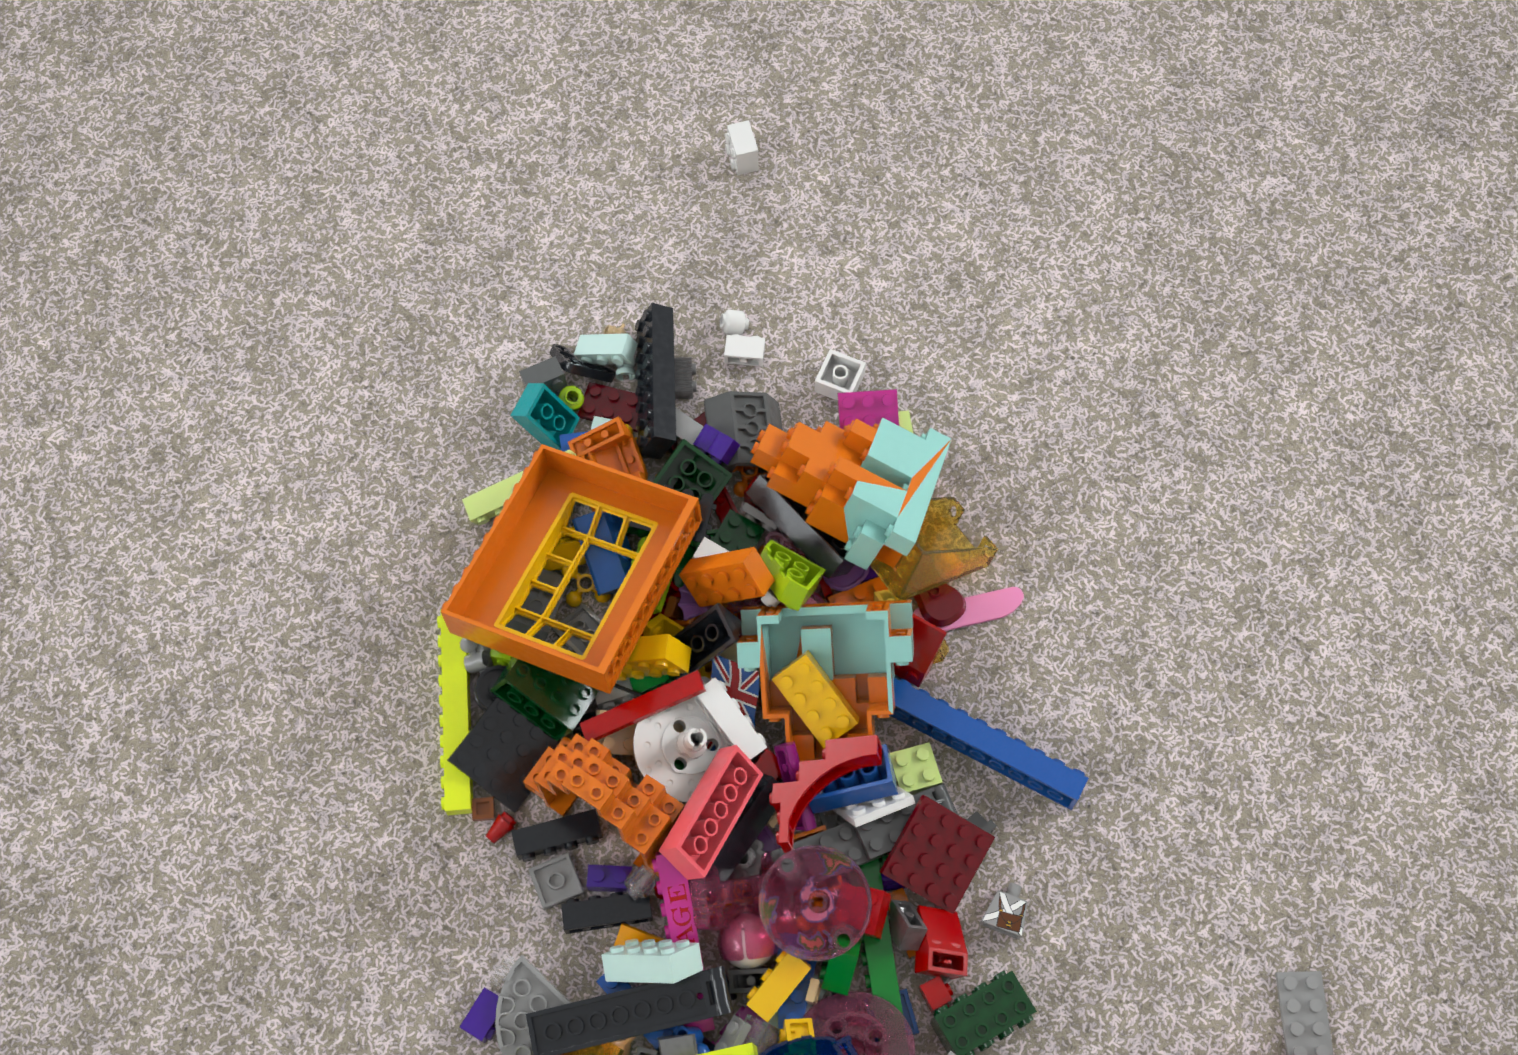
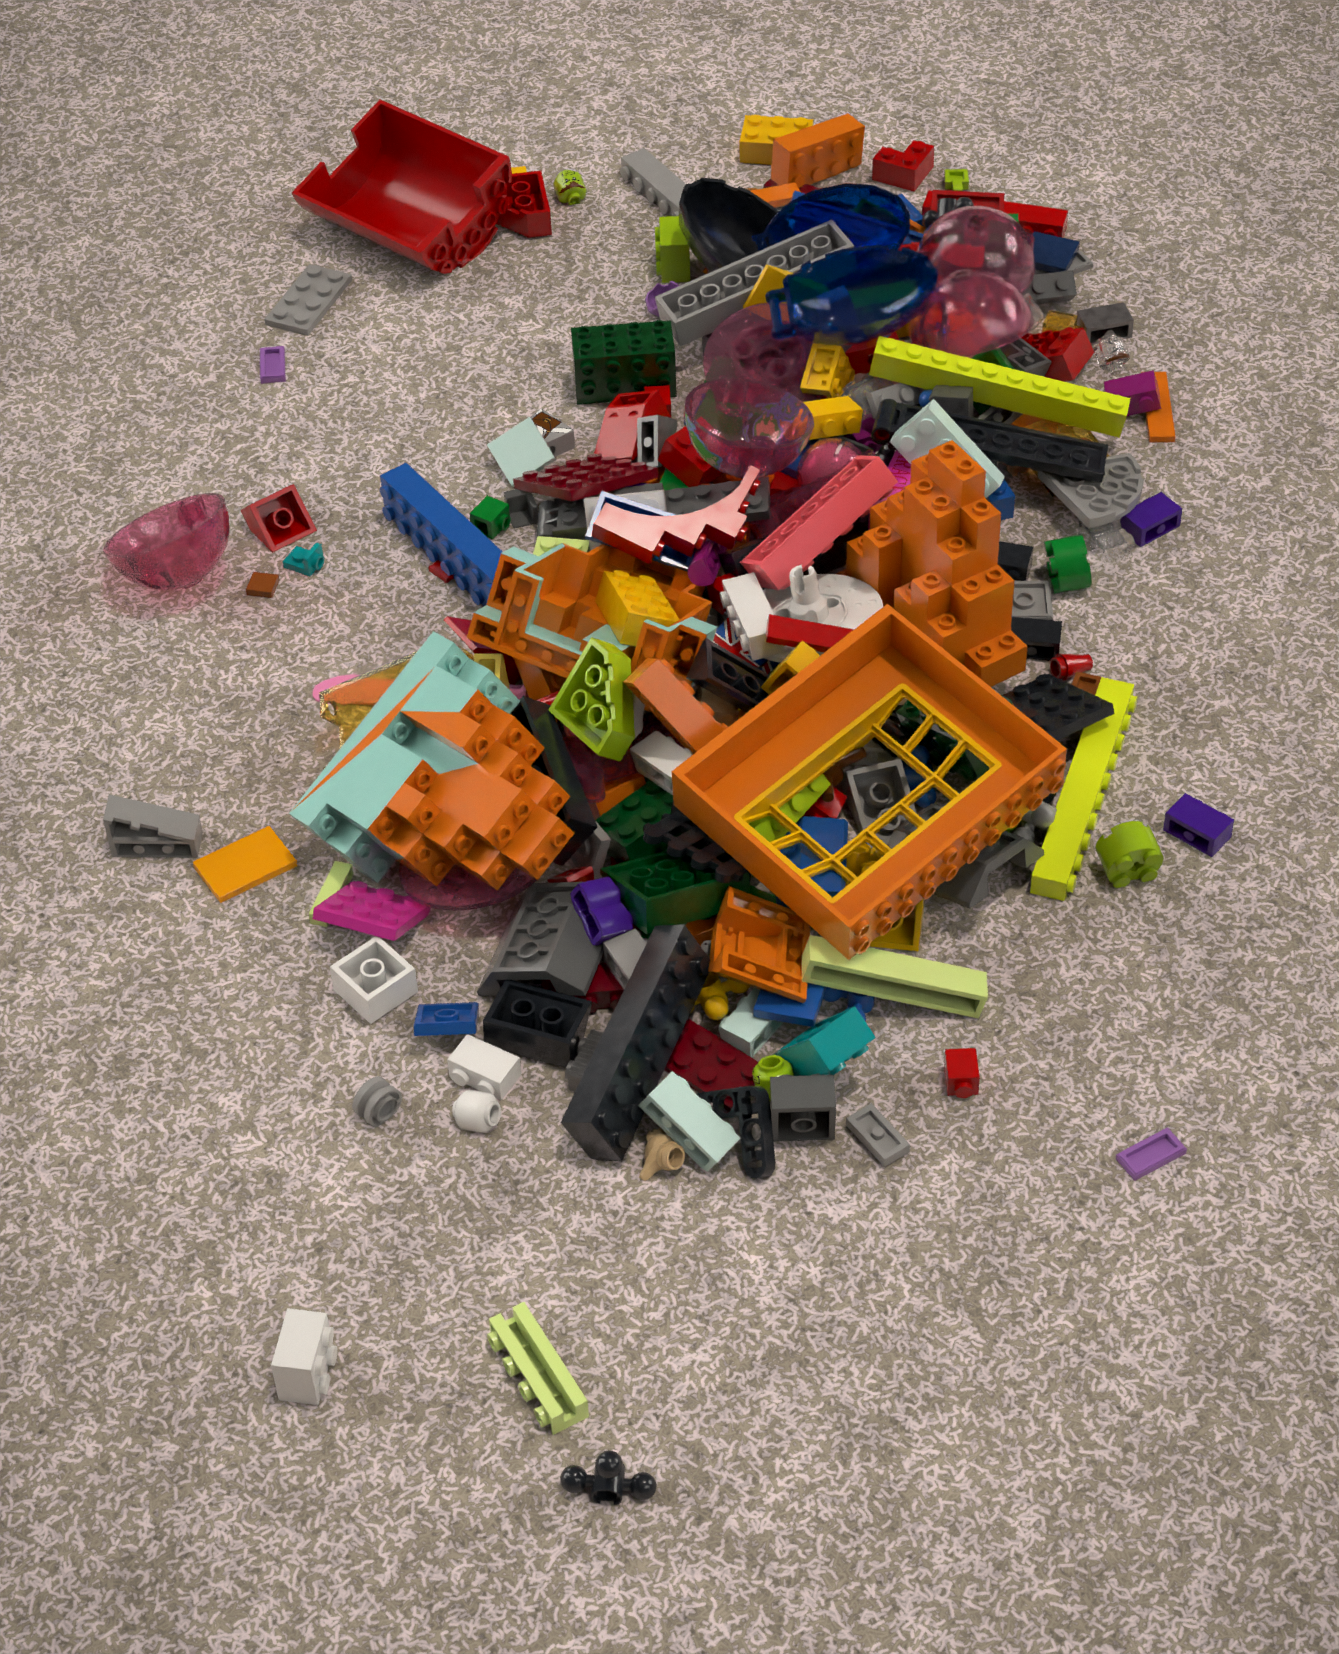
camera: 155 degrees left, 20 degrees down
none -> clear pink piece [103,493,230,590]
none -> light grey wedge [103,794,203,858]
none -> light orange tile [192,826,298,903]
none -> red slope [240,484,317,553]
none -> dark orange tile [246,572,280,598]
none -> medium lavender tile [260,346,286,384]
none -> teal bracket [282,543,325,577]
none -> light grey wheel [352,1076,402,1127]
none -> blue tile [414,1002,479,1036]
none -> green brick [469,495,511,540]
none -> black slope [483,980,592,1068]
none -> light aqua tile [487,417,556,487]
none -> yellowish green brick [487,1302,589,1435]
none -> black piece [560,1450,657,1505]
none -> light grey plate [846,1103,910,1167]
none -> red brick [944,1048,980,1098]
none -> green brick [1044,535,1092,594]
none -> lime brick [1095,821,1164,888]
none -> medium lavender tile [1116,1127,1187,1181]
none -> dark purple brick [1163,793,1234,857]

